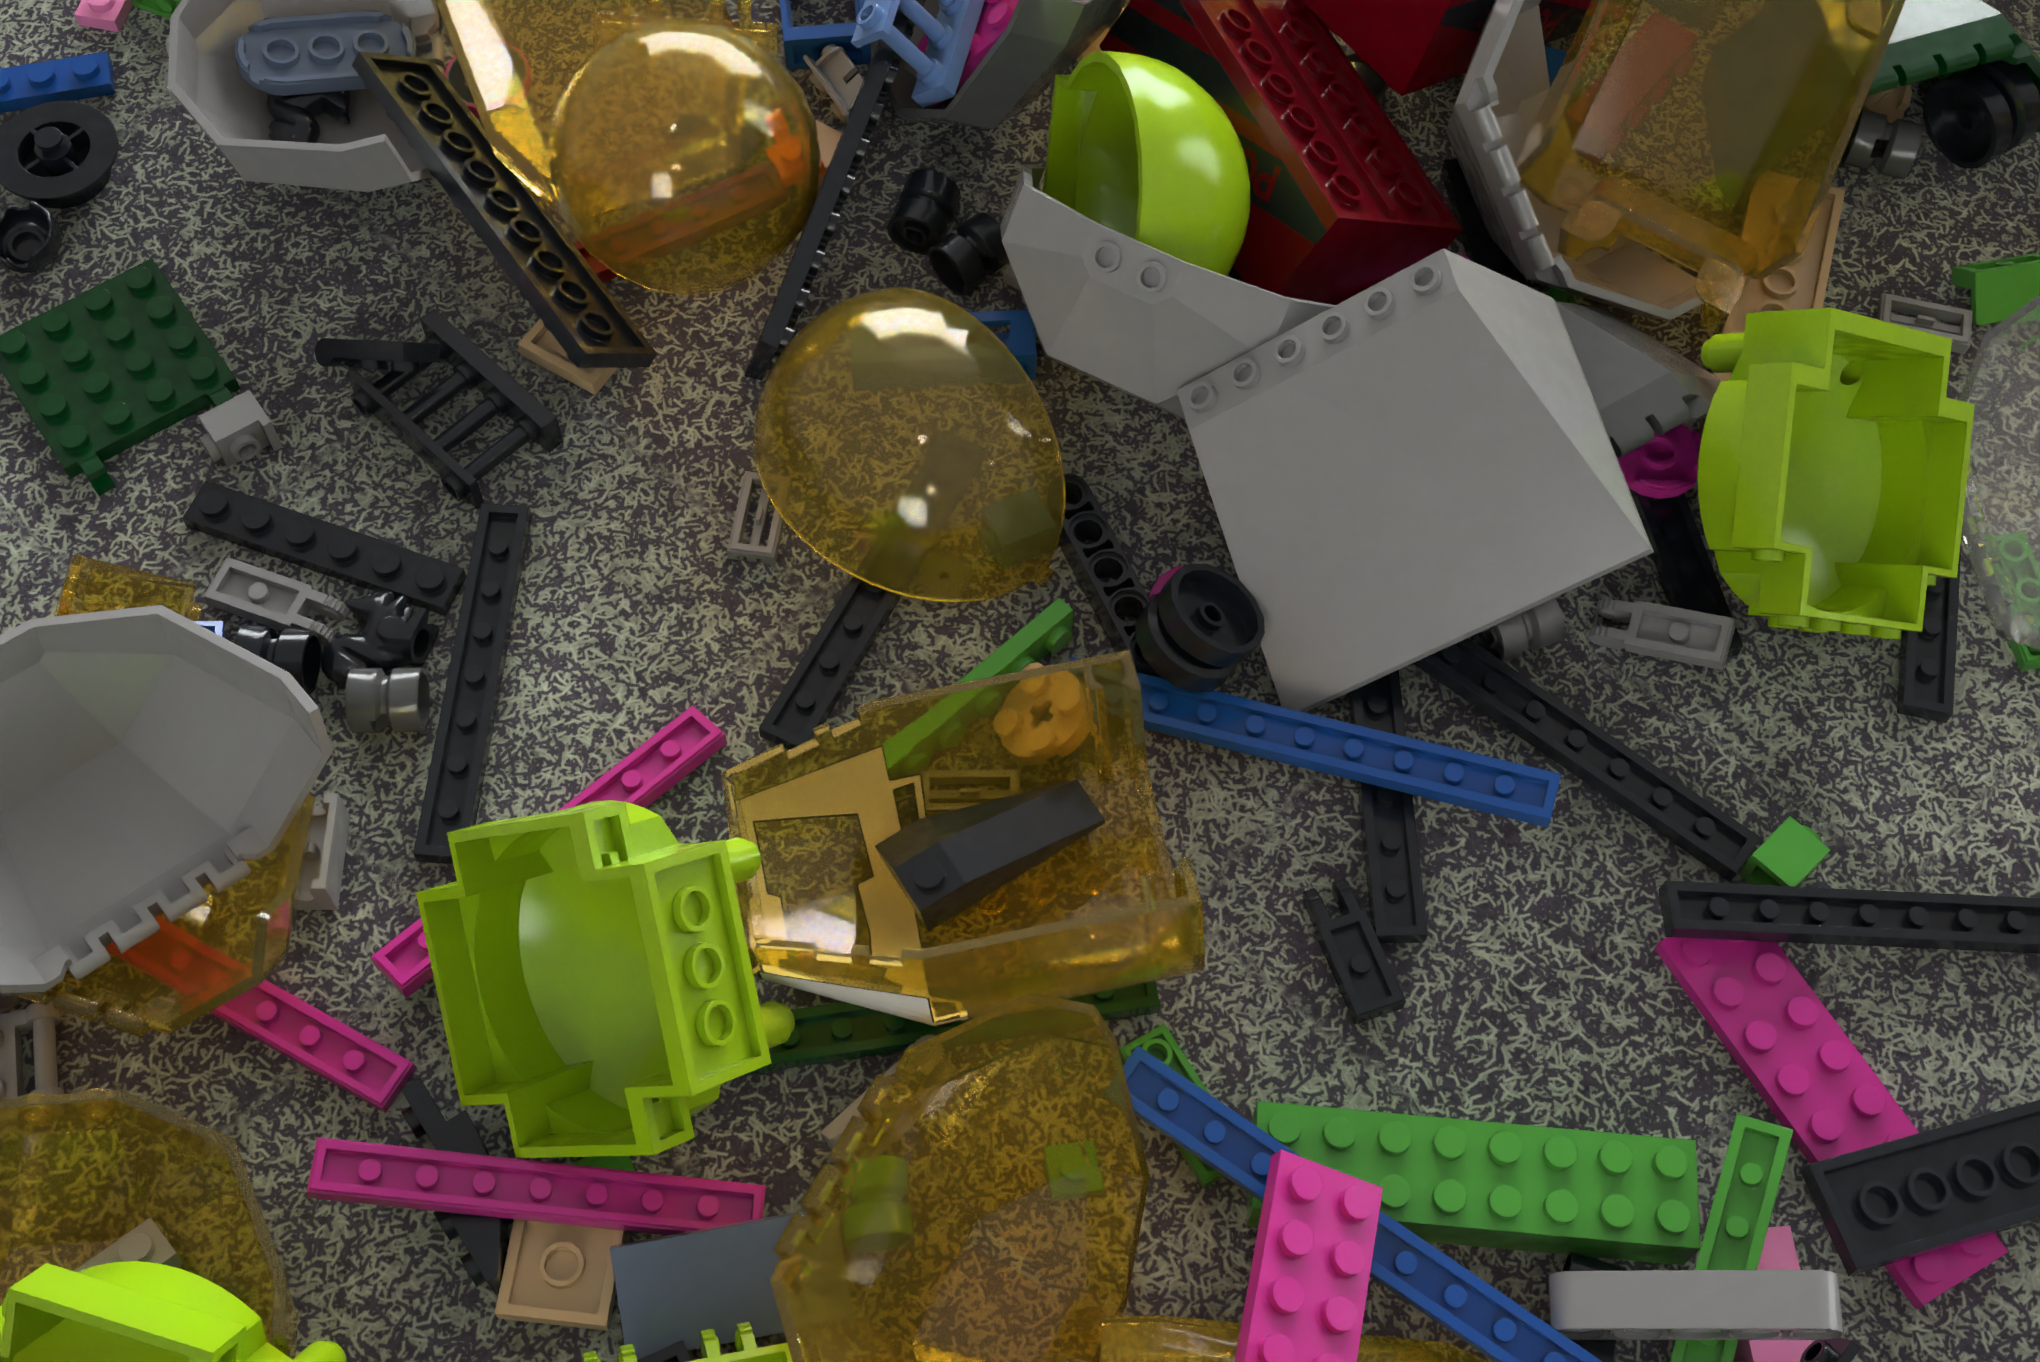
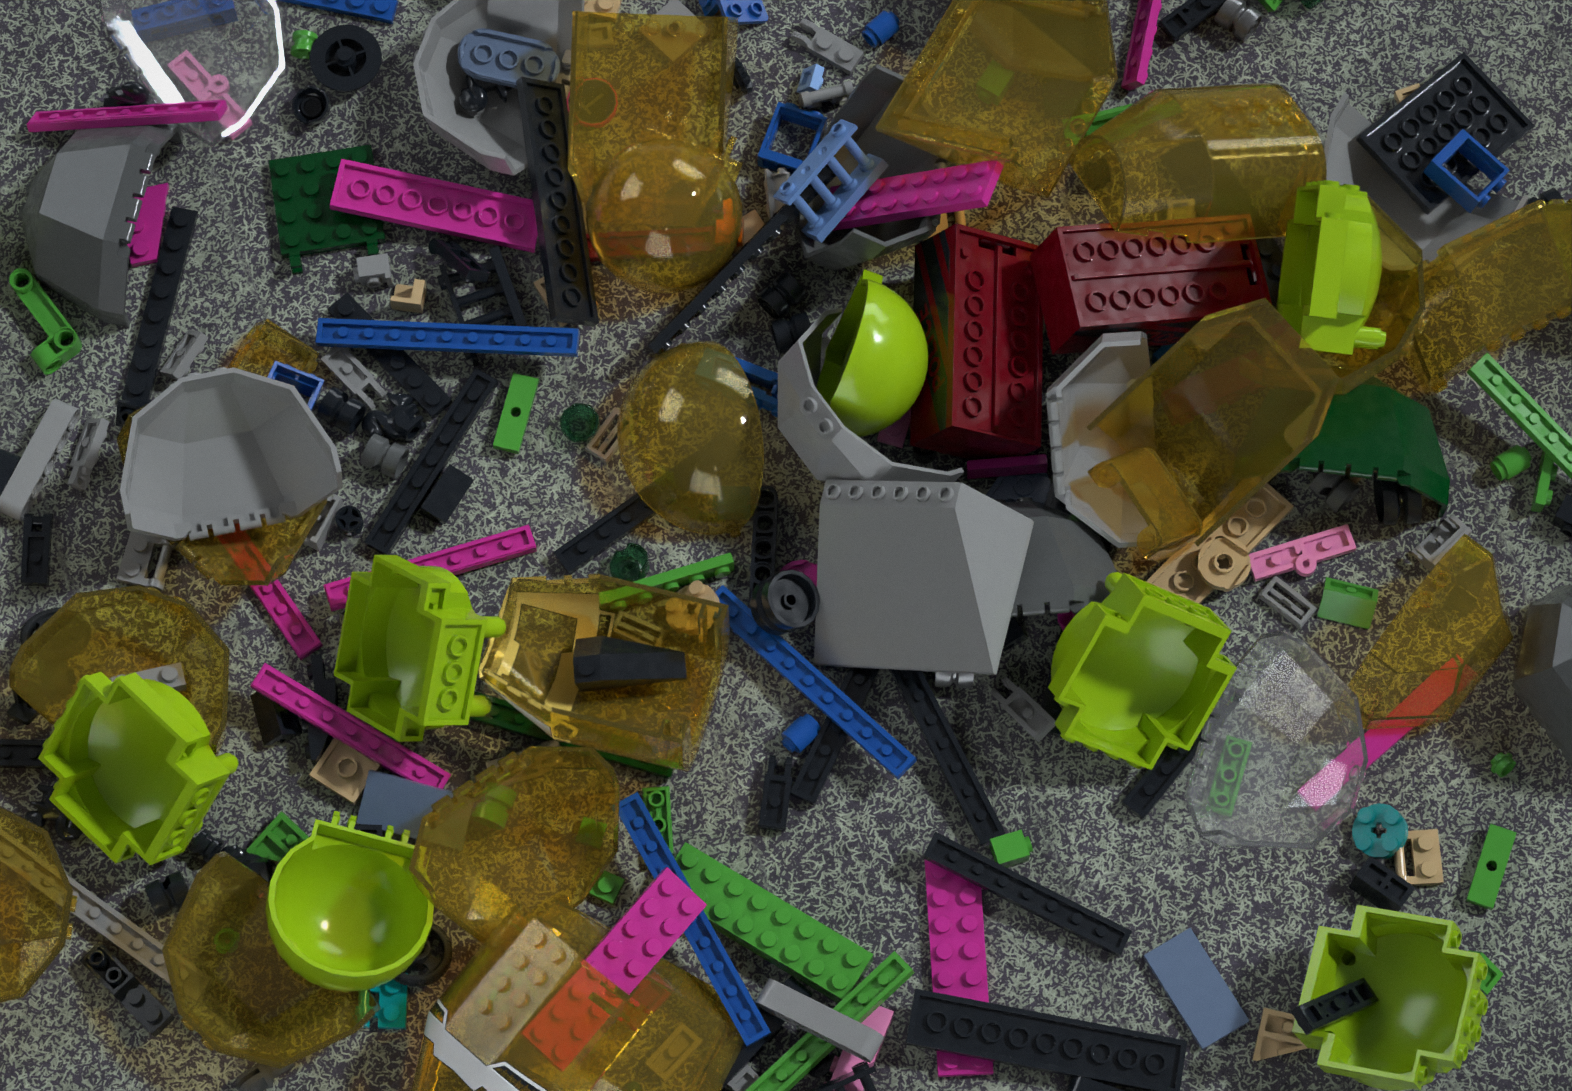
camera: 30 degrees right, 10 degrees up
none -> black hinge [250,691,302,746]
none -> blue plate [315,318,580,357]
none -> dark pink plate [330,159,538,253]
none -> black wheel [335,506,364,537]
none -> tan panel [390,279,427,313]
none -> black hinge [419,464,474,526]
none -> bright green tile [493,373,539,454]
none -> clear green hair [560,403,600,443]
none -> bright green plate [588,868,625,906]
none -> clear green hair [609,543,650,585]
none -> blue brick [781,713,821,753]
none -> tan plate [1197,537,1251,592]
none -> bright pink hinge [1249,524,1356,582]

